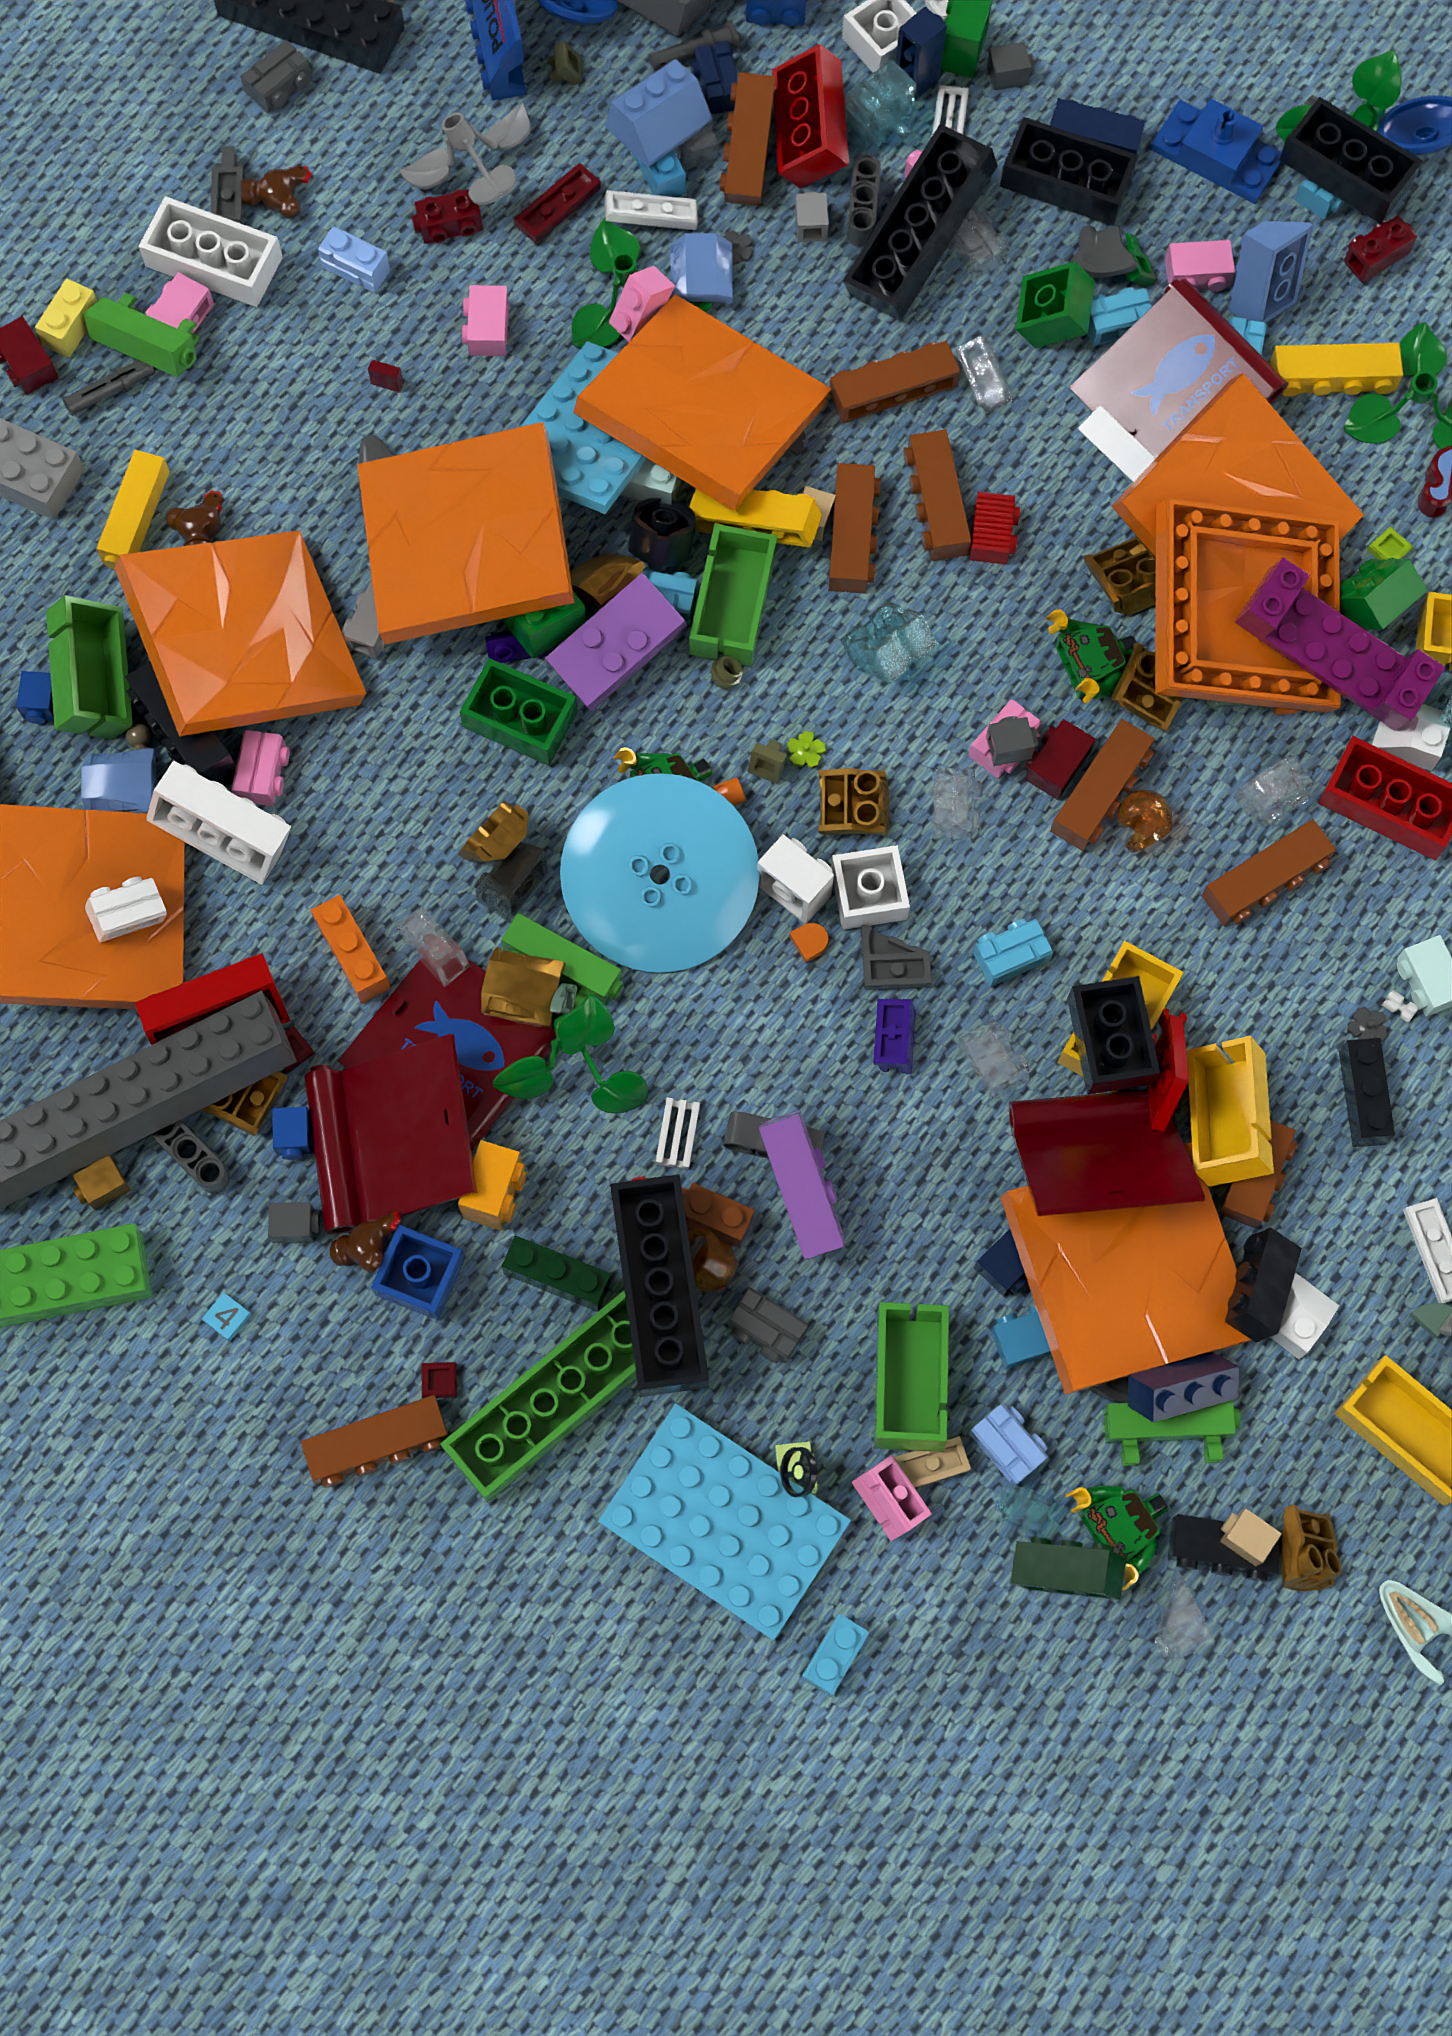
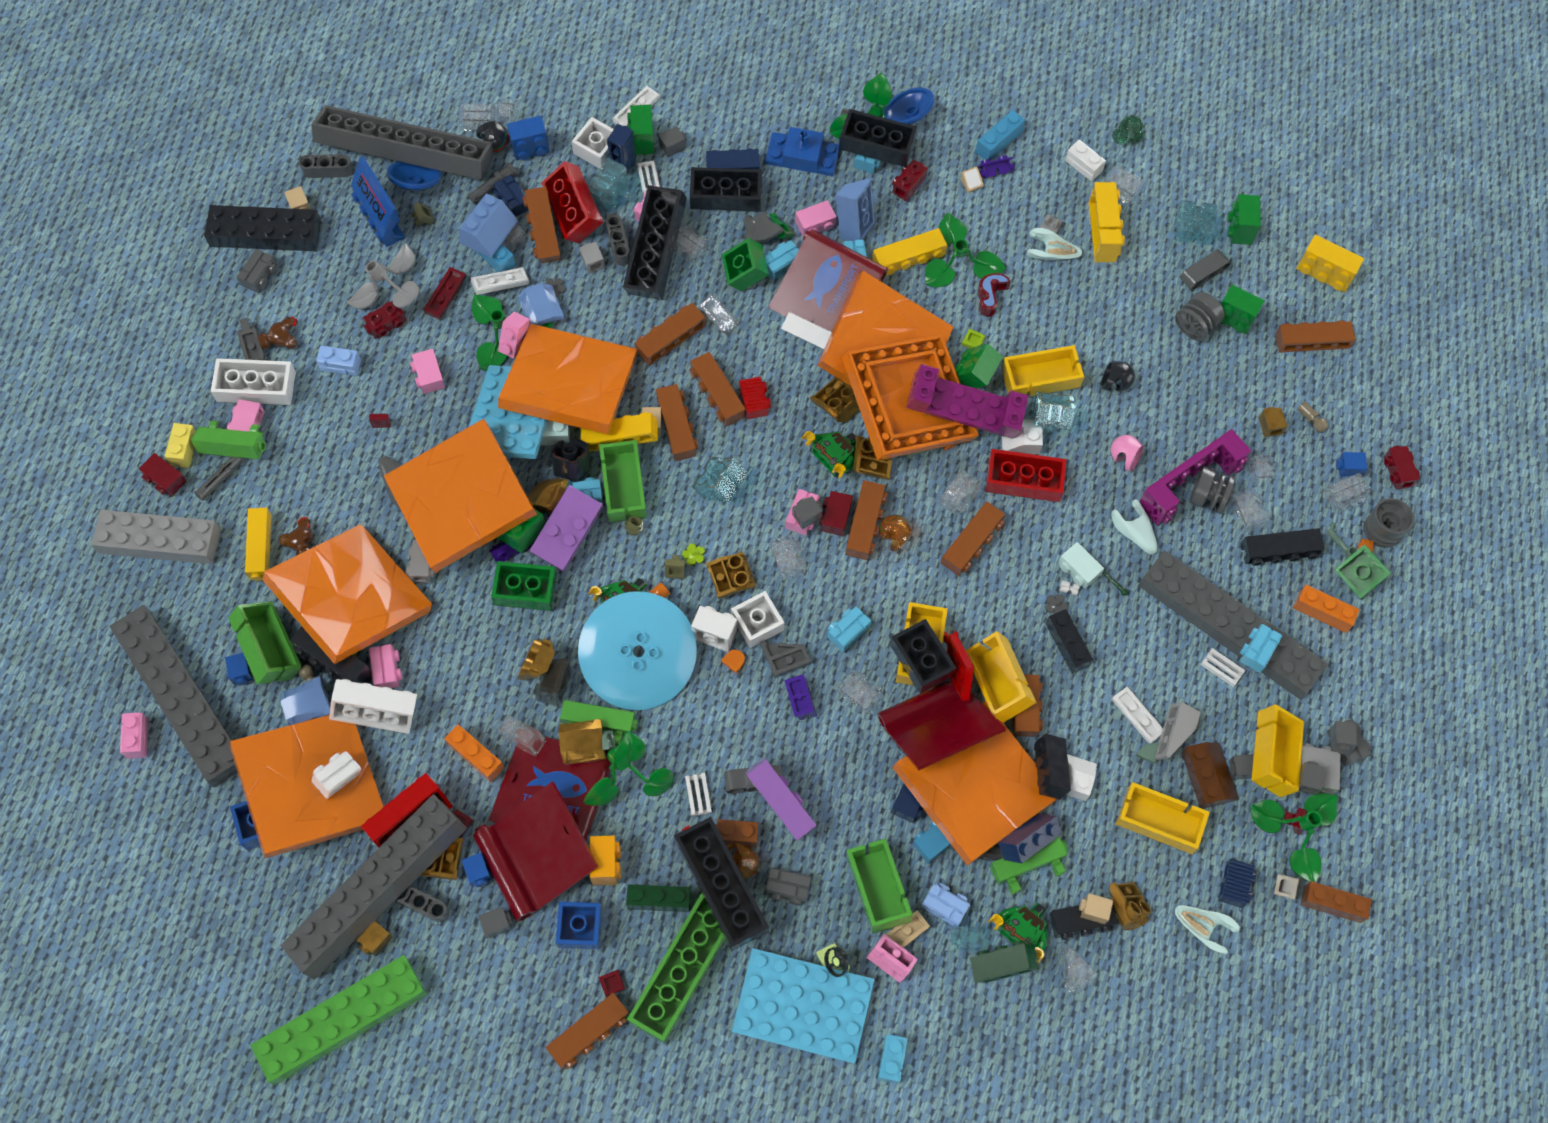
camera: 20 degrees left, 5 degrees down
medium azure tile [202,1292,252,1342] -> none
reddish brown animal [330,1211,401,1273] -> none

